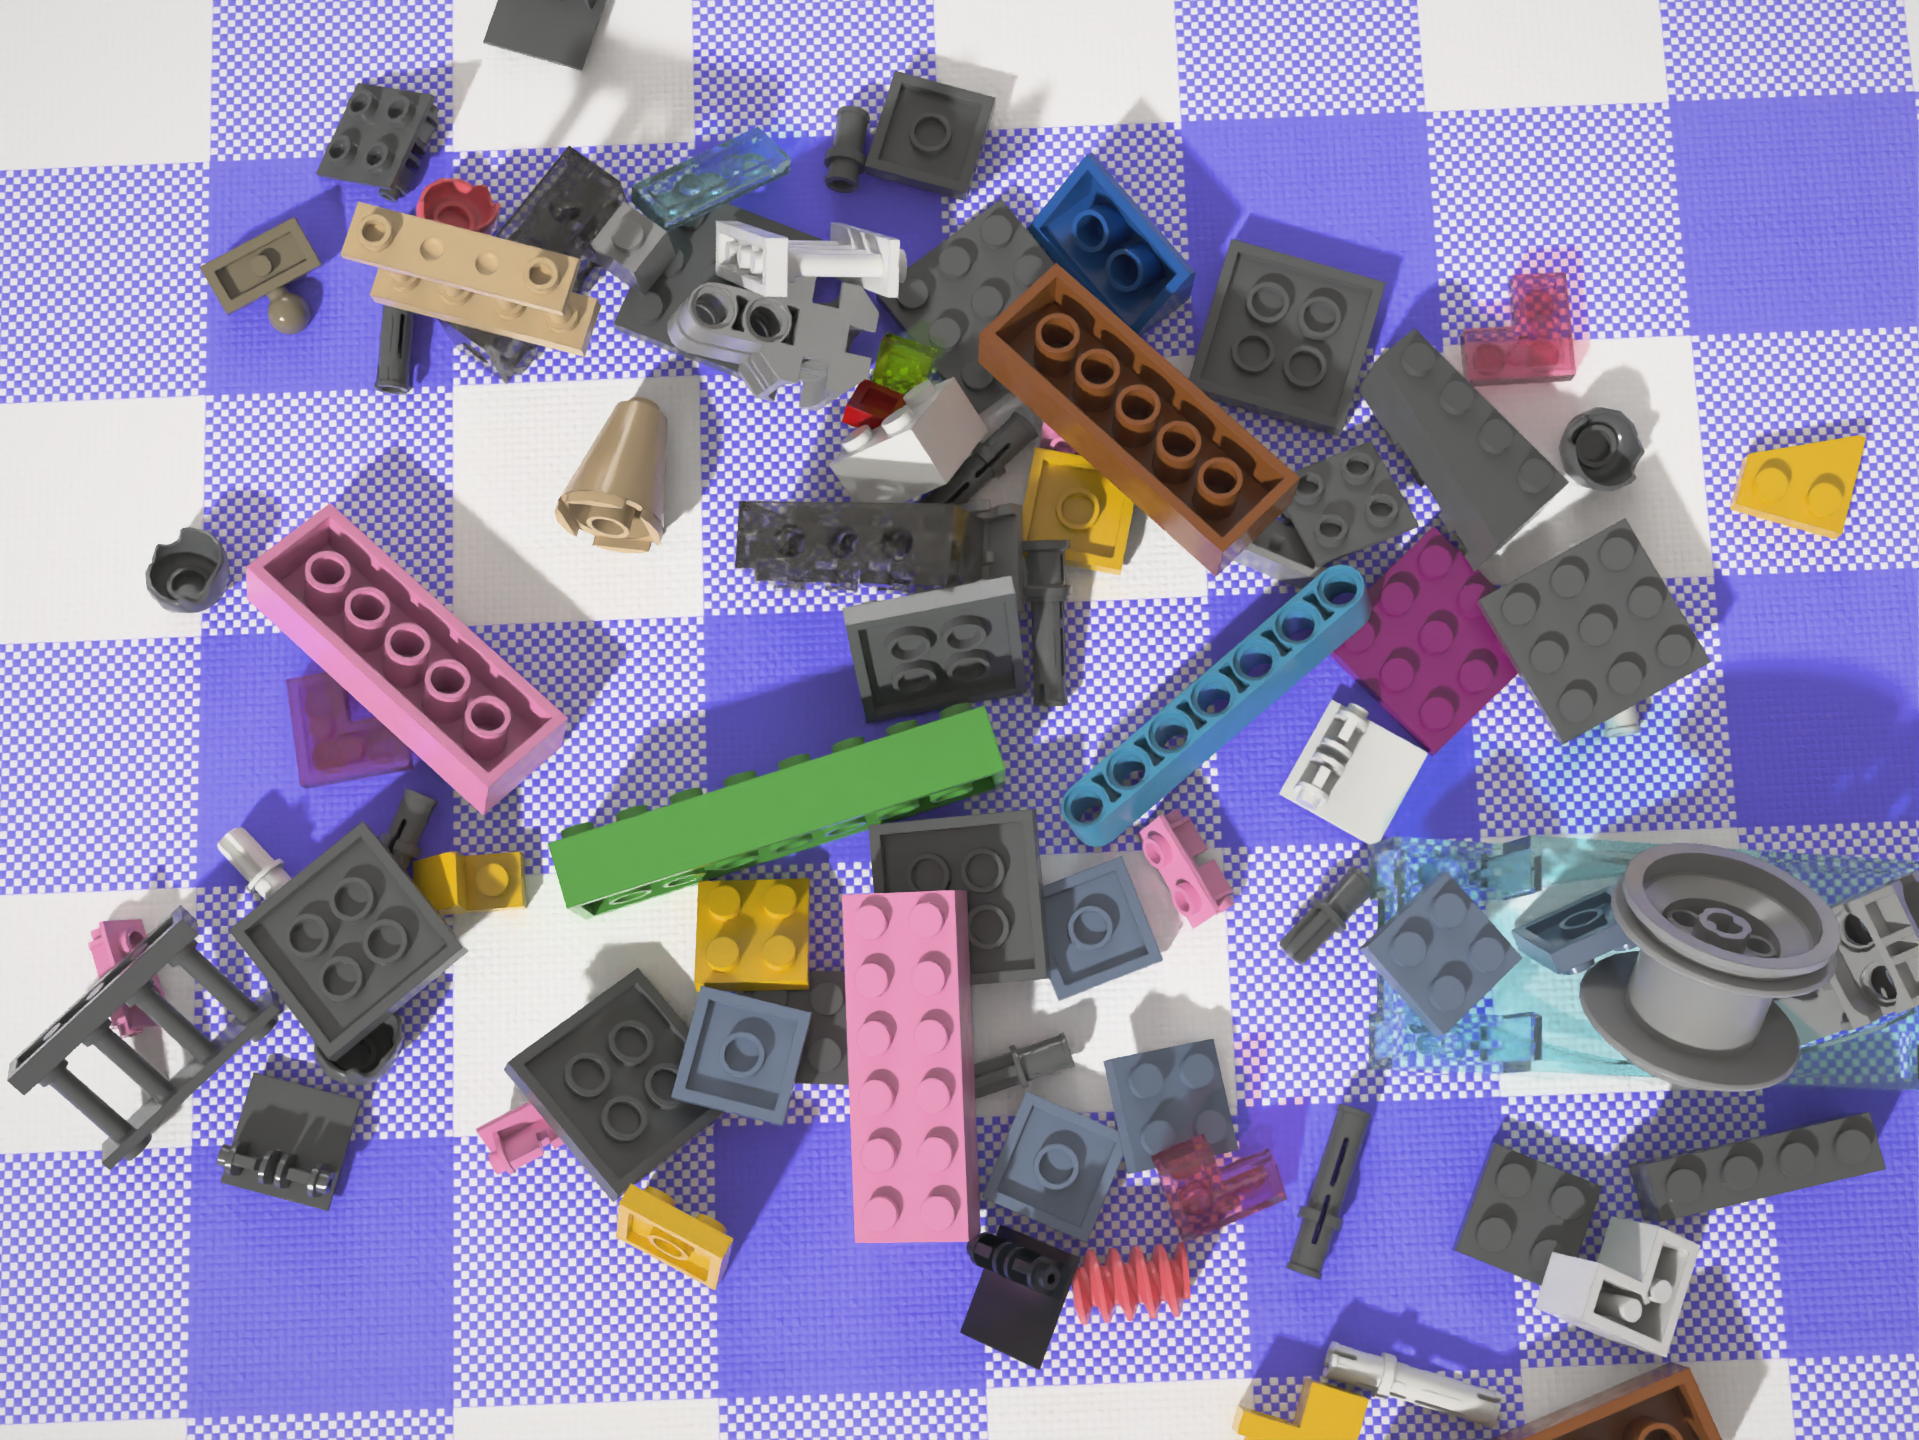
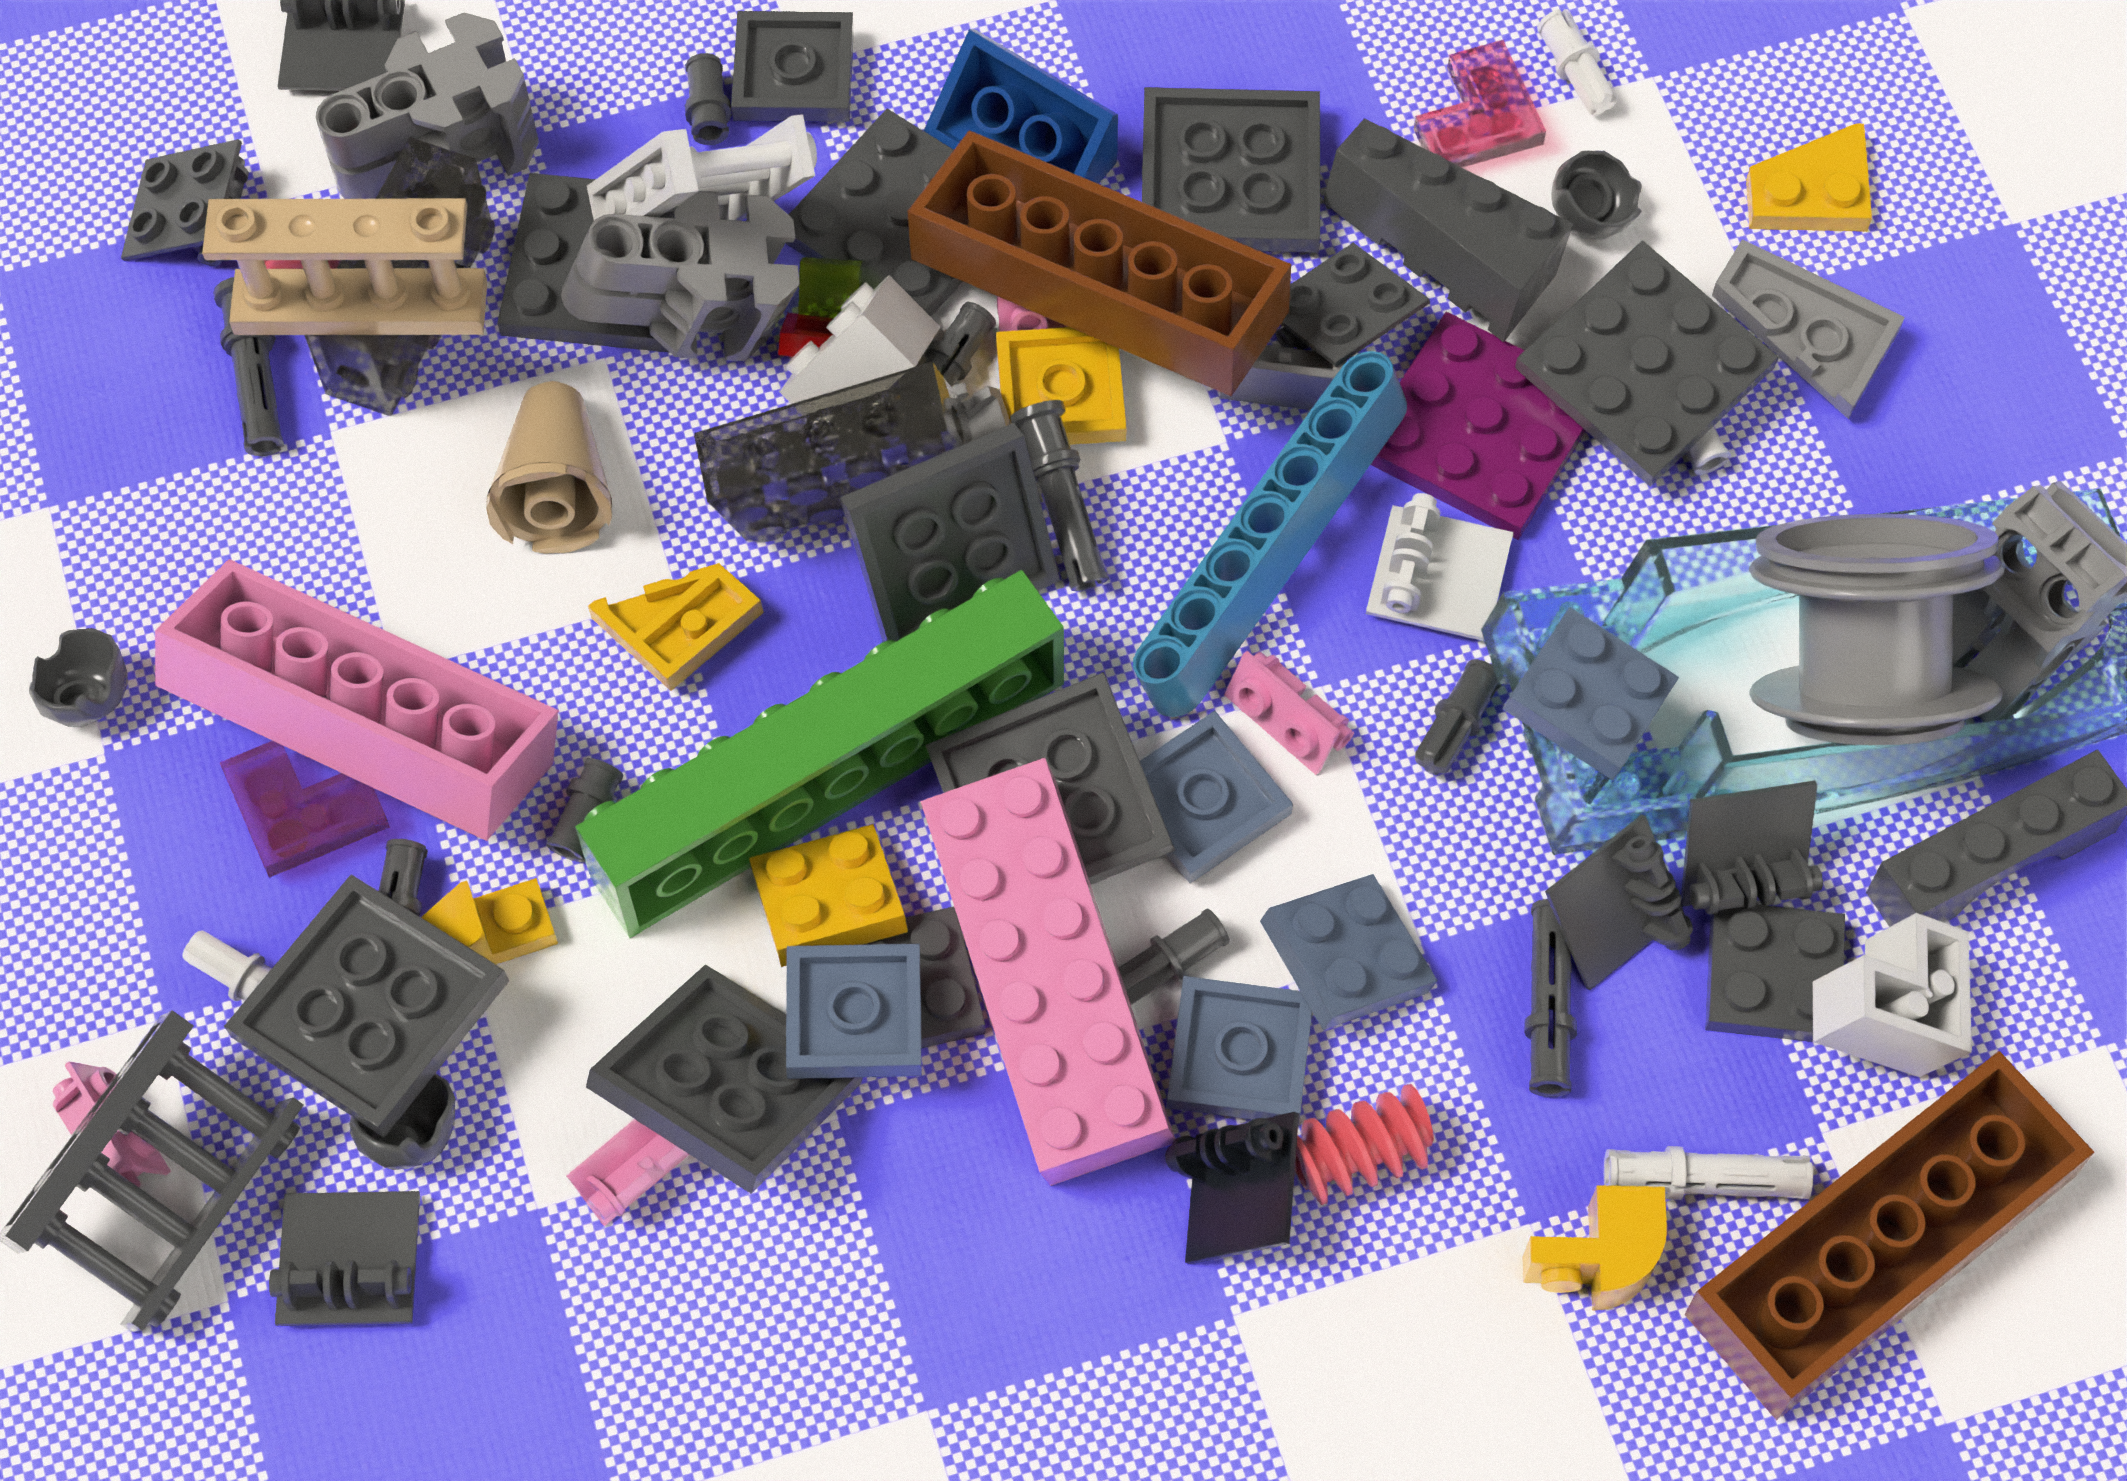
camera: 20 degrees left, 15 degrees down
dark tan plate [199,217,324,335] -> none
light grey brick [591,201,676,296] -> none
yellow plate [616,1184,734,1290] -> none
clear light blue plate [631,127,791,232] -> none
clear pink plate [1151,1133,1287,1243] -> none
sand blue plate [1511,885,1637,975] -> none
none -> light grey connector [315,12,539,199]
none -> dark grey pin [546,758,624,862]
none -> yellow wing [588,563,764,691]
none -> white axle [1537,9,1616,116]
none -> dark grey hinge [1545,814,1693,990]
none -> dark grey hinge [1681,780,1823,915]
none -> light grey wing [1712,239,1905,419]

